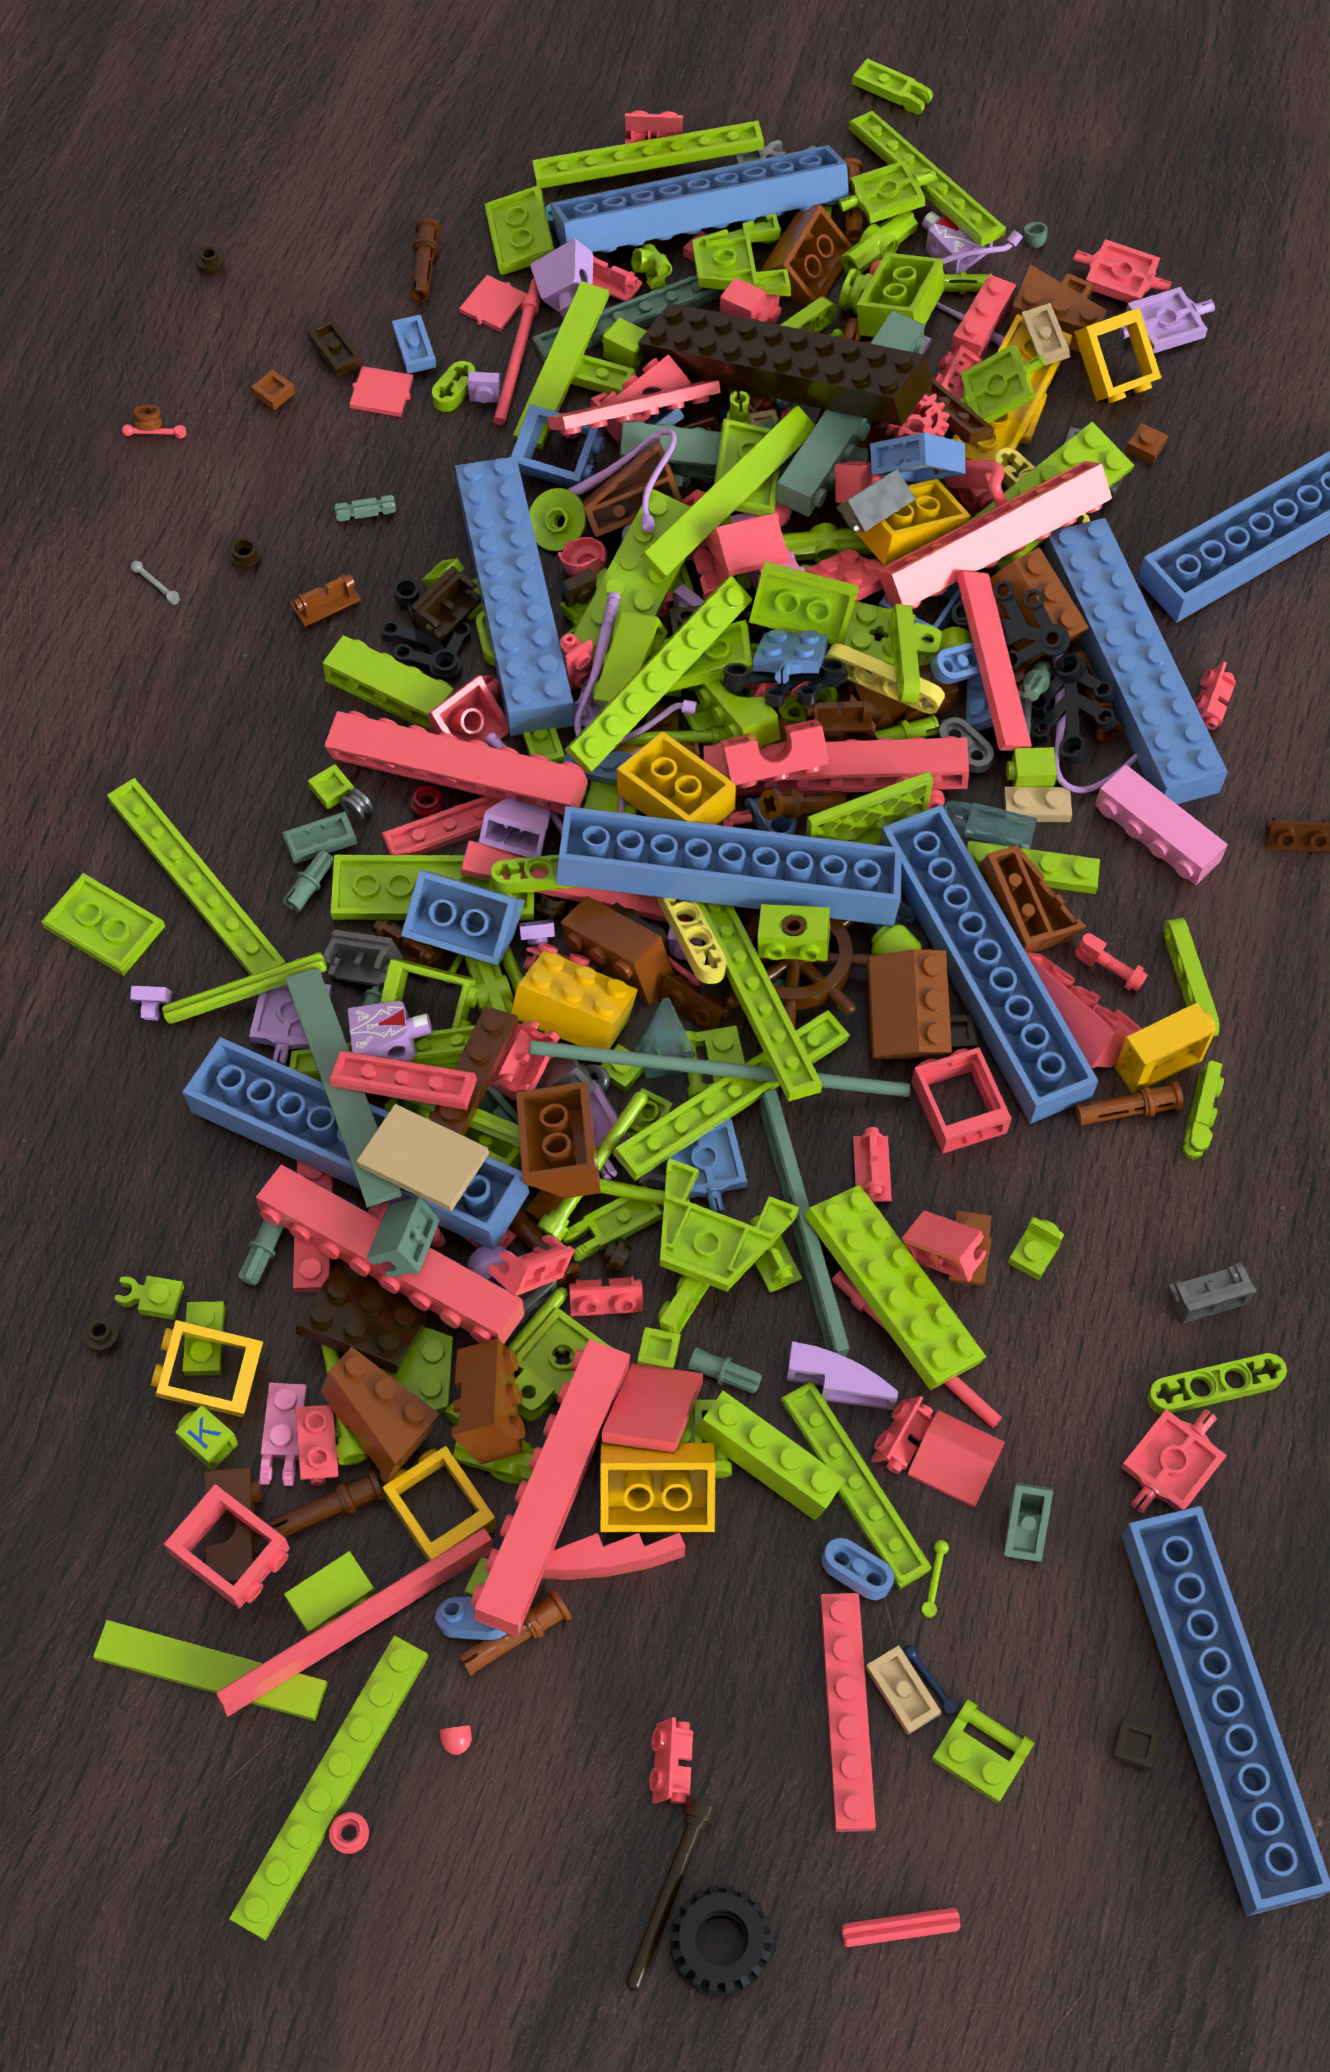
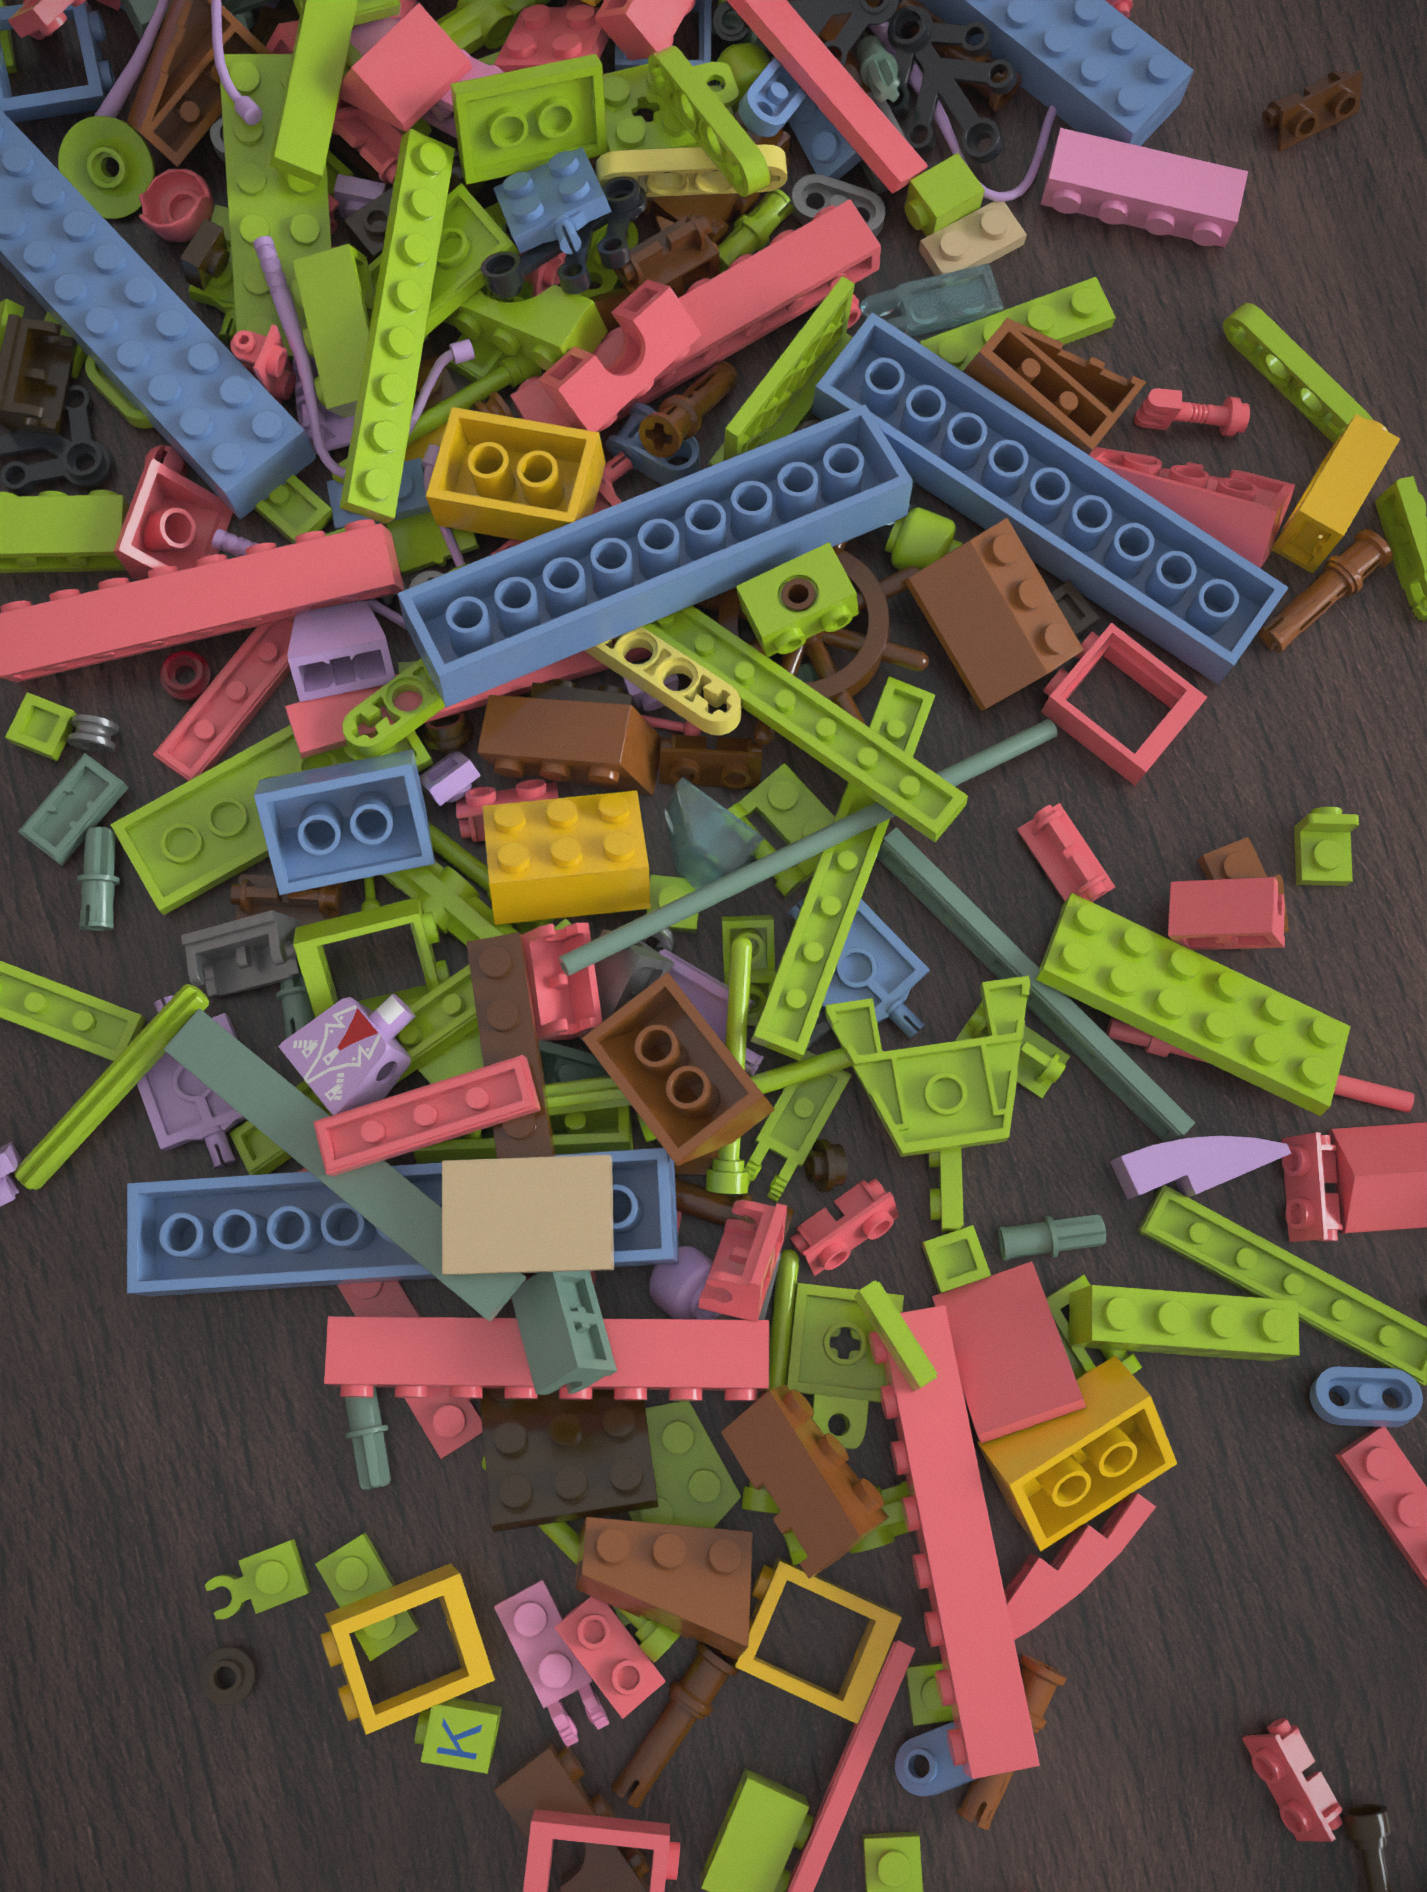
camera: 35 degrees left, 15 degrees up
none -> lime tile [854,1280,938,1392]

